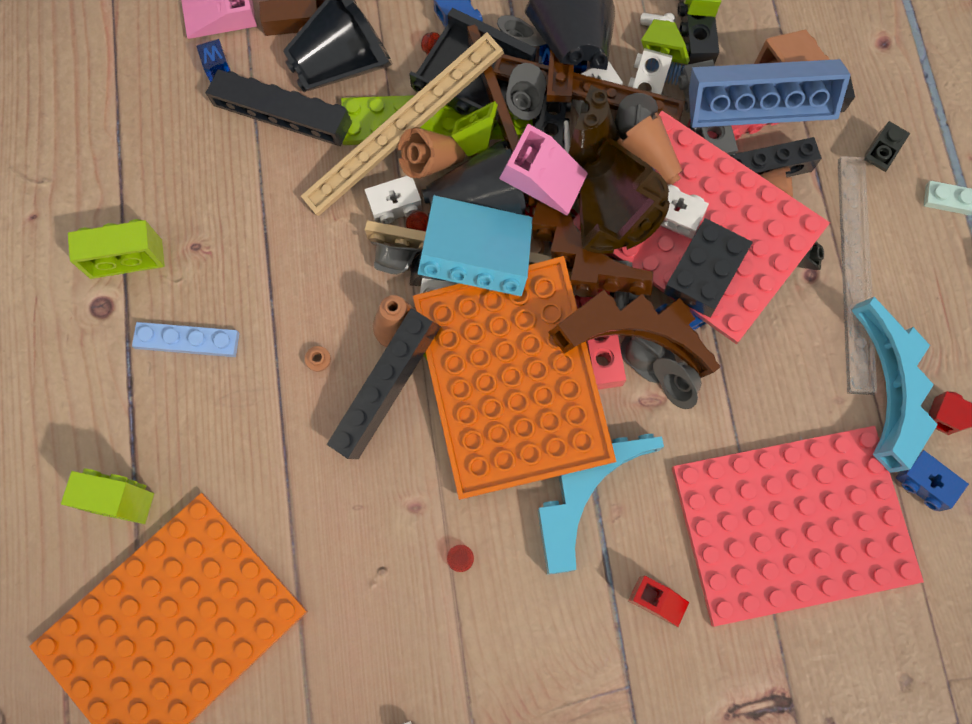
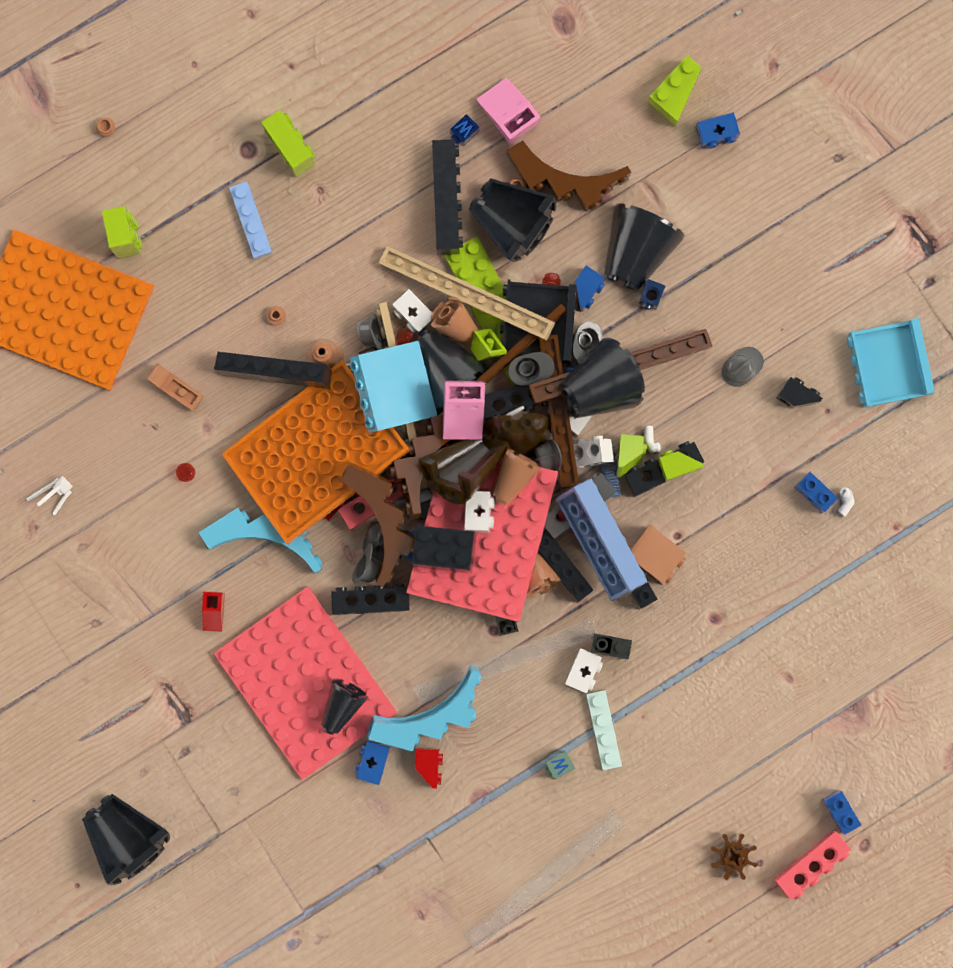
camera: 70 degrees right, 10 degrees up
none -> nougat plate [146,363,204,411]
none -> black cone [321,678,368,735]
none -> black brick [331,584,410,615]
none -> white brick [565,648,603,693]

